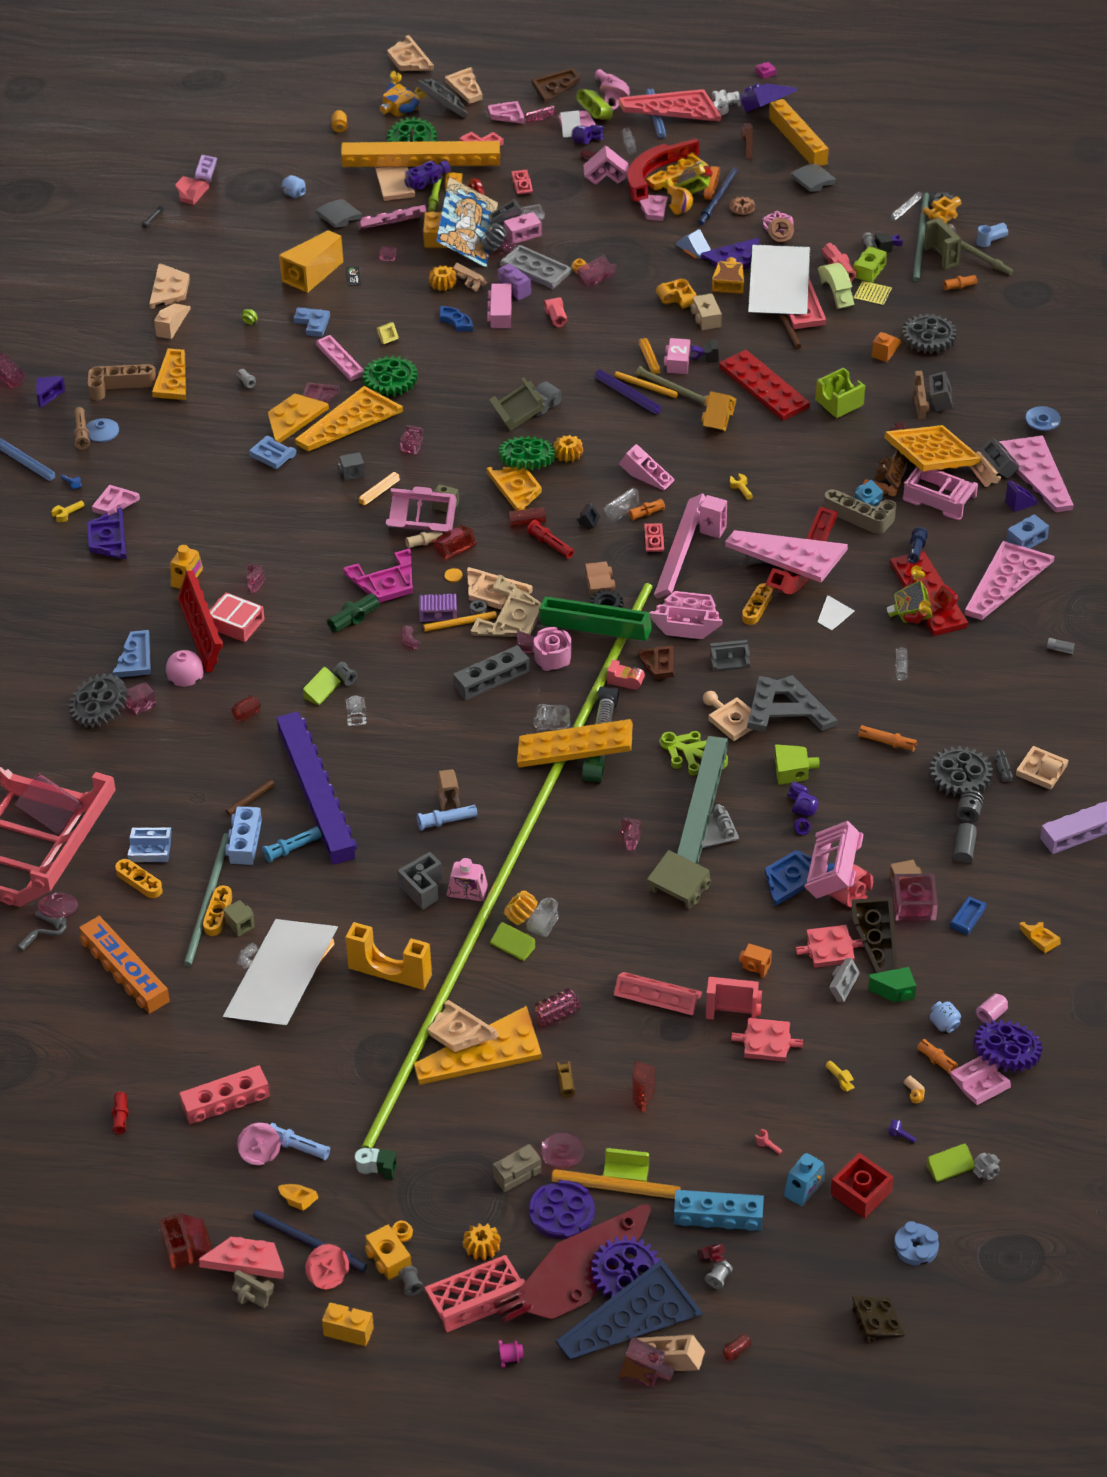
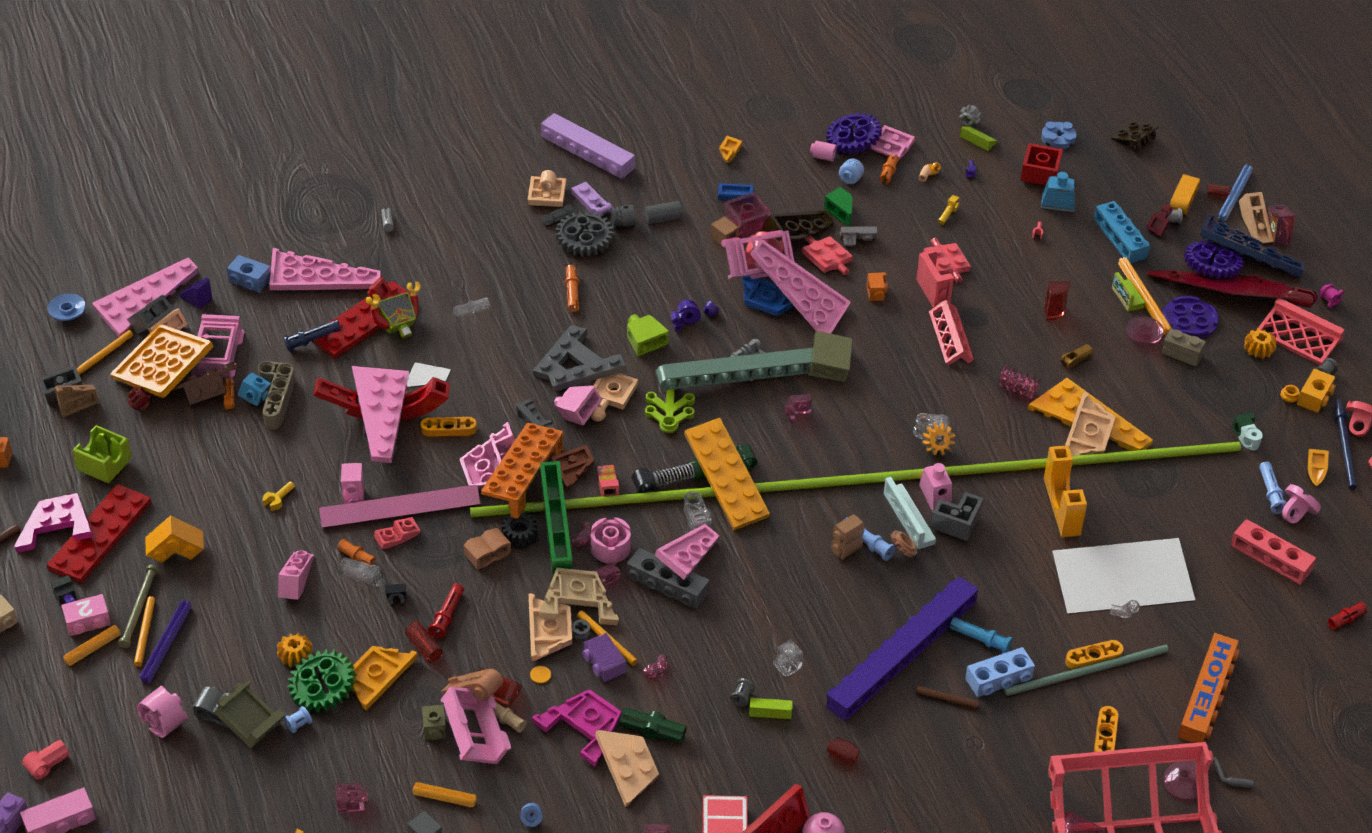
camera: 120 degrees left, 0 degrees up
medium blue slope [128,828,172,862] -> none
olive brick [223,900,255,937] -> none
lime slope [490,922,535,961] -> none
none -> wing [14,493,93,553]
none -> light orange bar [77,330,134,376]
none -> bright pink brick [136,686,188,738]
none -> light blue bush [283,706,312,734]
none -> nougat door [441,669,504,701]
none -> orange bracket [481,423,563,519]
none -> medium blue tile [520,803,543,827]
none -> bright pink torso [554,386,602,425]
none -> lavender plate [571,182,612,216]
none -> clear pink arm [572,522,592,547]
none -> light nougat wing [595,730,659,807]
none -> bright pink wing [655,524,720,580]
none -> bright pink wing [751,239,851,334]
none -> light aqua fence [884,477,936,550]
none -> nougat gear [890,530,917,557]
none -> light orange beam [1170,174,1201,215]
none -> medium blue axle [1218,164,1253,222]

